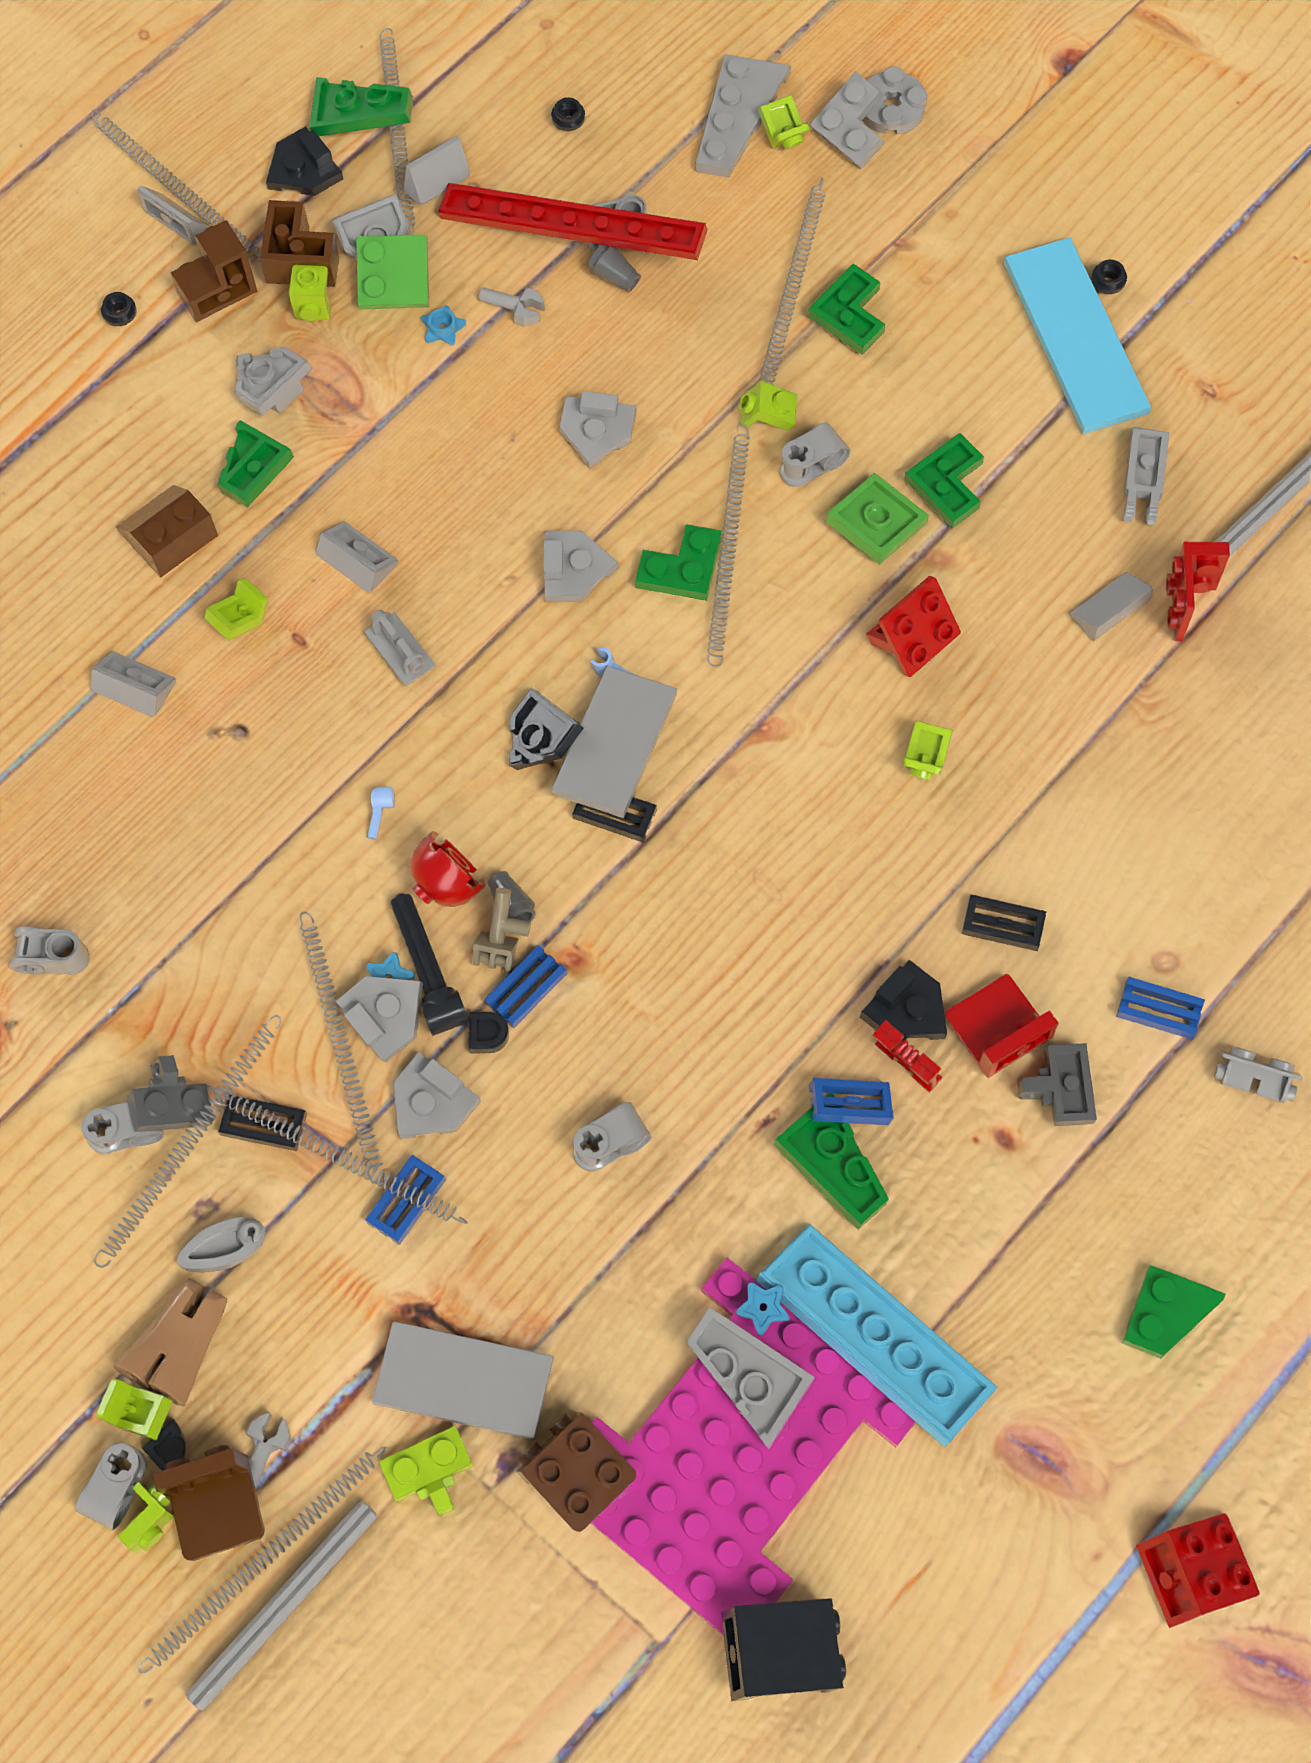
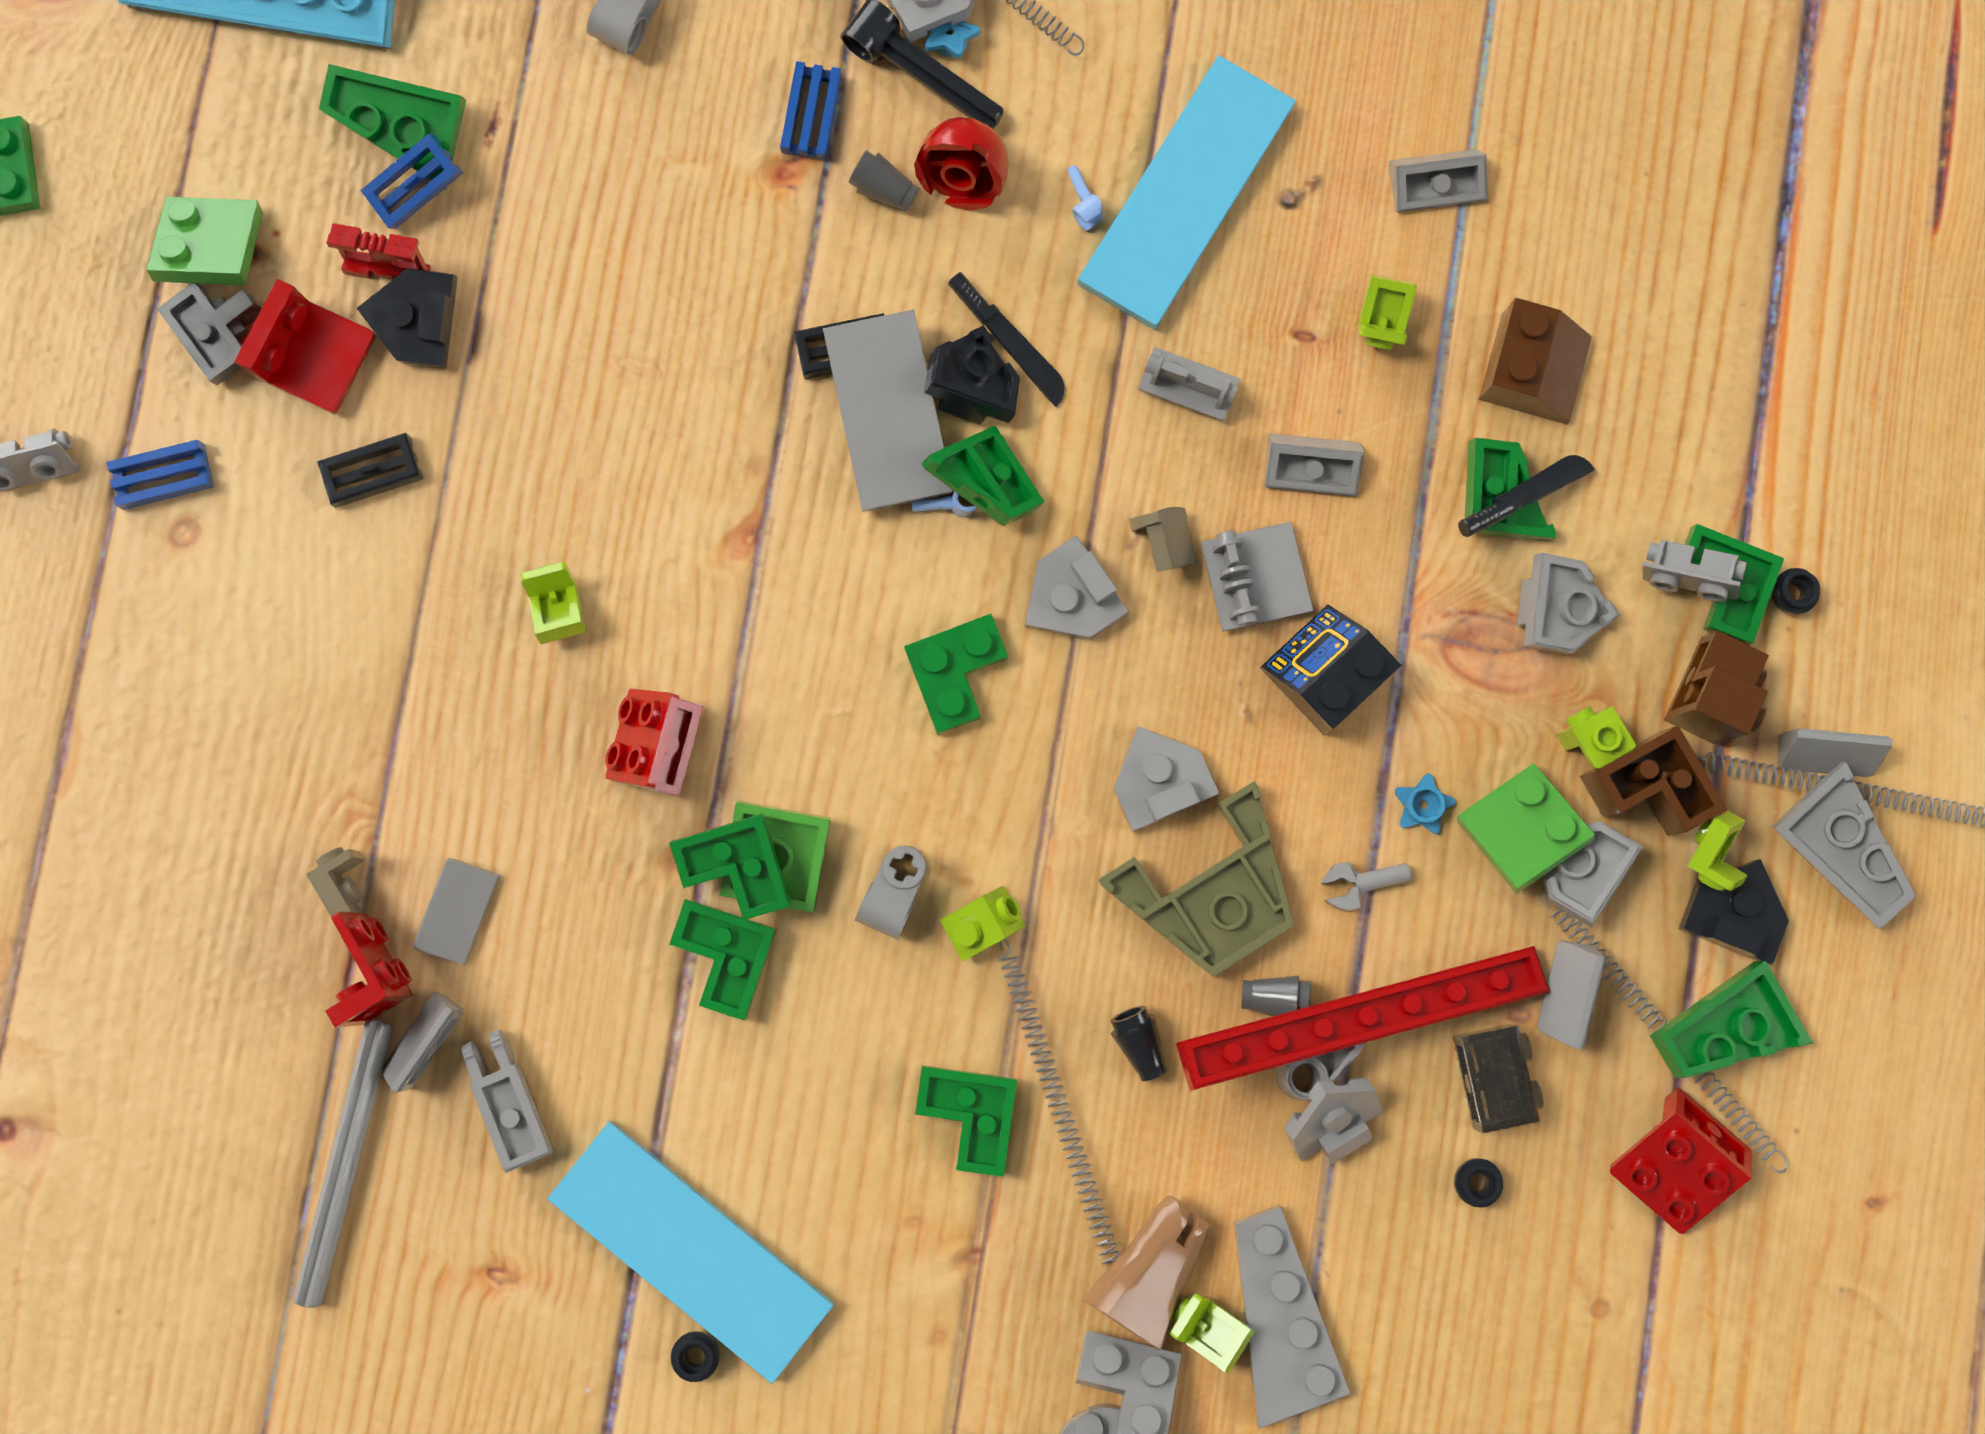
camera: 140 degrees right, 15 degrees up
black tile [469,1012,509,1054] -> none
dark tan arm [473,888,531,972] -> none
light grey piece [707,424,750,667] -> none
none -> plate [146,197,263,285]
none -> dark tan bracket [306,847,365,916]
none -> light grey slope [382,992,464,1092]
none -> green plate [669,813,791,921]
none -> green wing [921,425,1045,526]
none -> black piece [948,272,1064,407]
none -> medium azure tile [1077,55,1296,330]
none -> medium nougat piece [1083,1195,1210,1350]
none -> olive wing [1098,781,1294,977]
none -> black cone [1110,1006,1168,1081]
none -> dark tan tile [1129,507,1197,572]
none -> light grey hinge [1201,522,1313,632]
none -> slope [1260,604,1402,735]
none -> light grey plate [1285,1078,1383,1164]
none -> clear smoke brick [1453,1024,1544,1133]
none -> black piece [1458,455,1595,537]
none -> red bracket [1610,1087,1752,1234]
none -> light grey hinge [1642,539,1747,602]
none -> green plate [1684,524,1784,645]
none -> lime bracket [1687,811,1747,891]
none -> light grey wing [1771,761,1916,929]

